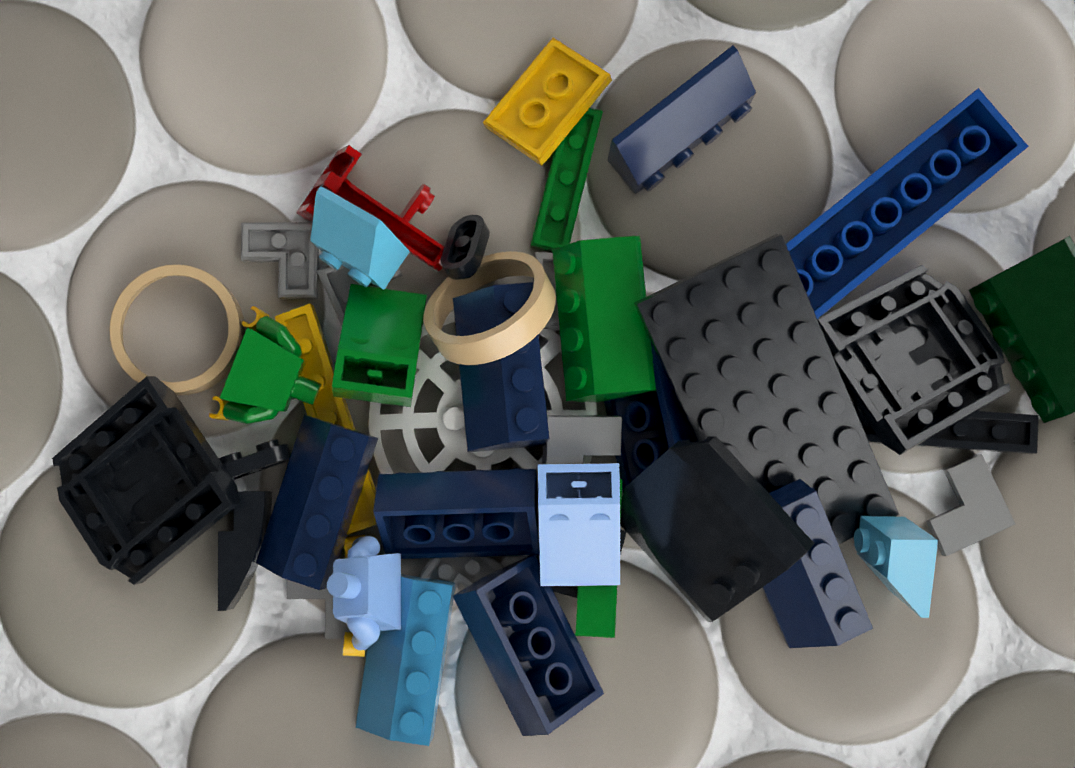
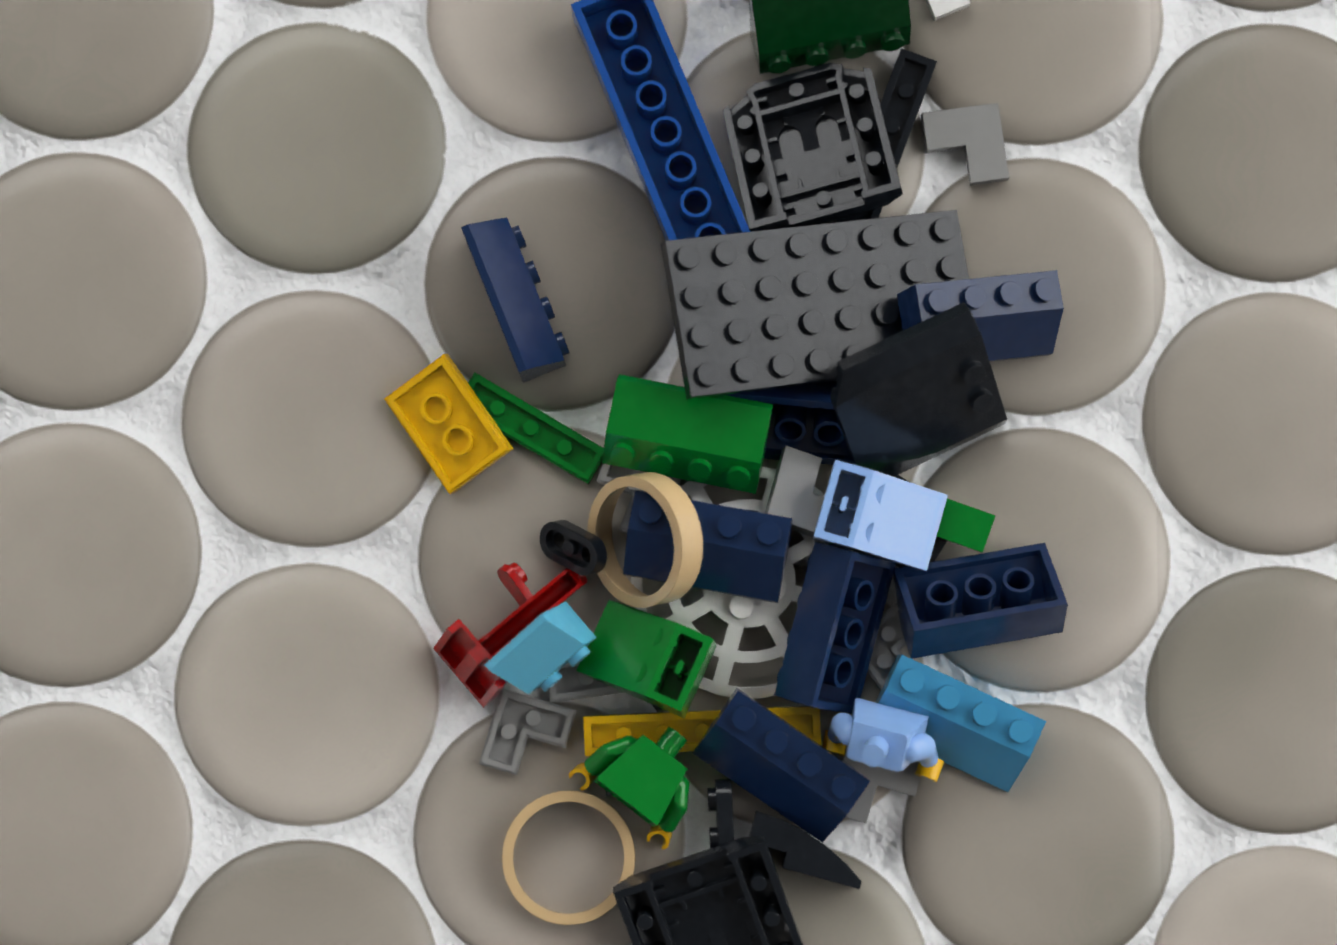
camera: 70 degrees left, 0 degrees up
medium azure slope [854,516,938,618] -> none

